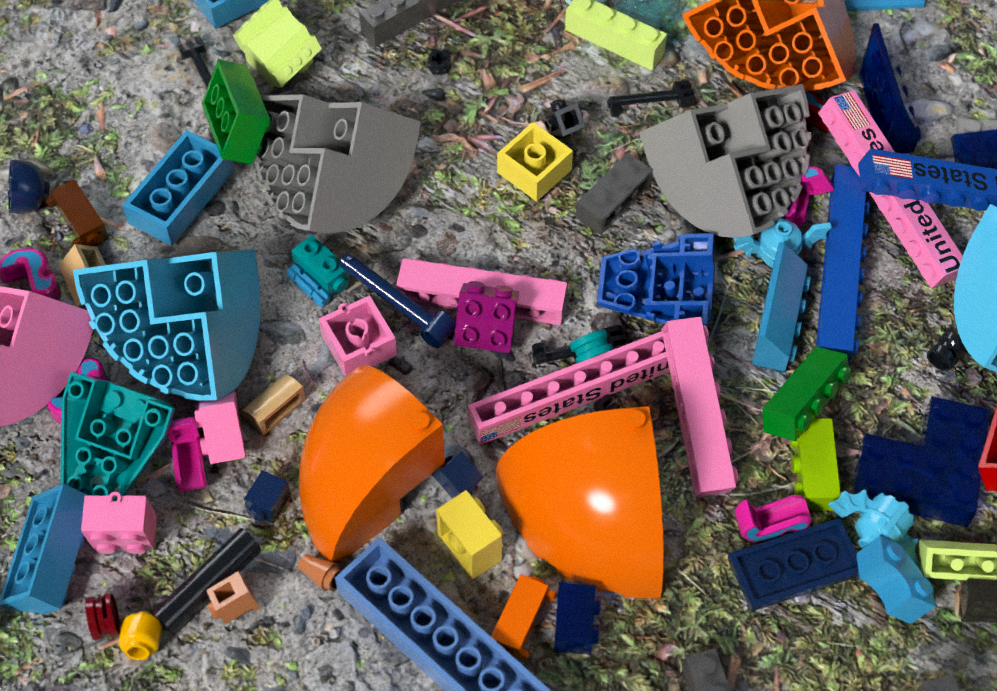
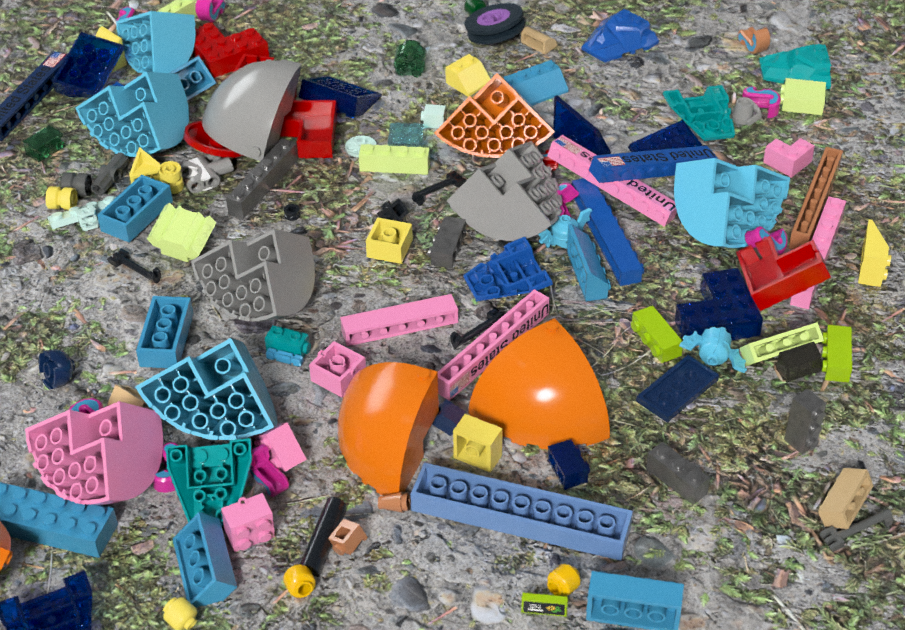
camera: 25 degrees left, 15 degrees down
reddish brown brick [46,179,109,247] -> none
dark red wheel [85,592,121,641] -> none
green brick [202,59,271,165] -> none
tan brick [240,374,306,436] -> none
dark blue brick [244,470,291,524] -> none
dark blue piece [338,252,456,348] -> none
magenta brick [454,281,519,353] -> none
orange brick [491,574,557,661] -> none
teal wheel [569,329,614,363] -> none
bright pink brick [661,317,738,498] -> none
dark pink animal [734,495,812,542] -> none
green brick [762,346,851,441] -> none
dark azure brick [856,536,936,624] -> none
black wheel [927,332,966,371] -> none

